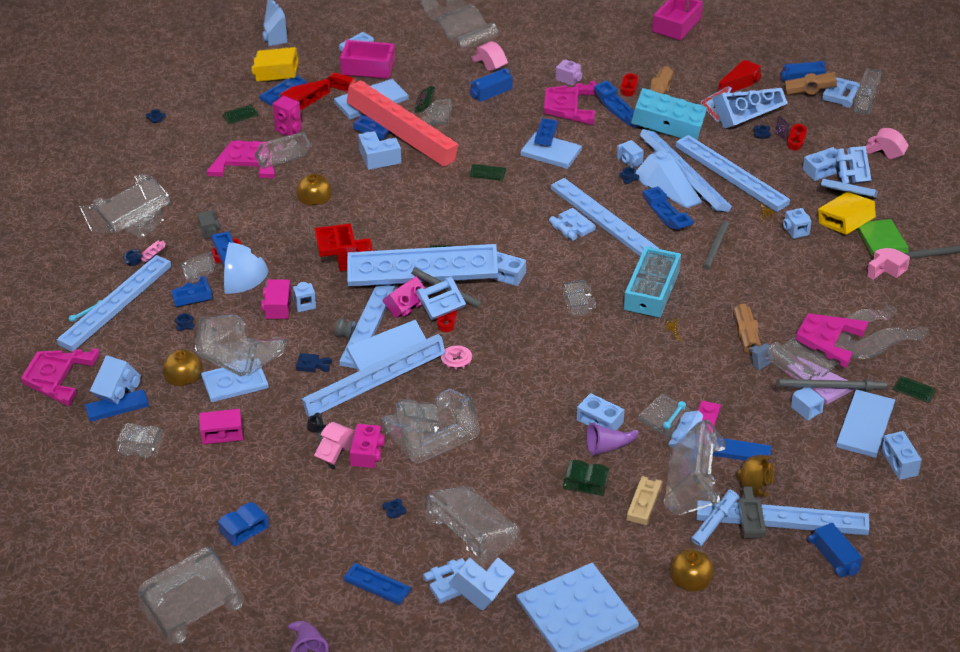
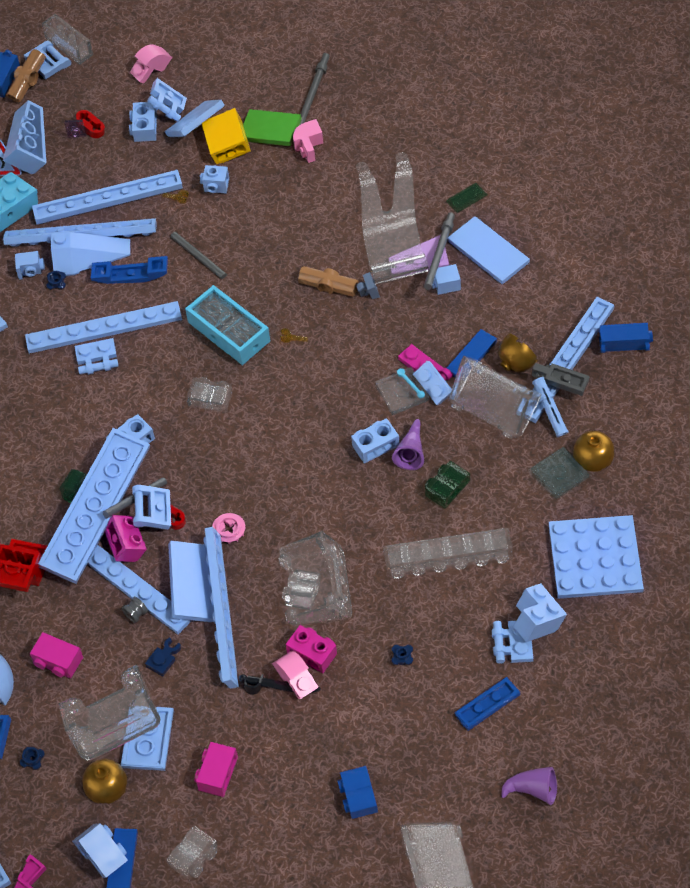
camera: 60 degrees left, 15 degrees up
light blue brick [293,282,316,312] -> none
clear windscreen [424,485,520,567] -> none
tan plate [627,476,663,525] -> none
dark blue plate [753,125,771,139] -> none
dark pink wing [795,313,869,368] -> none
light blue brick [882,431,922,480] -> none
none -> clear brick [383,528,513,579]
none -> clear light blue tile [531,447,589,499]

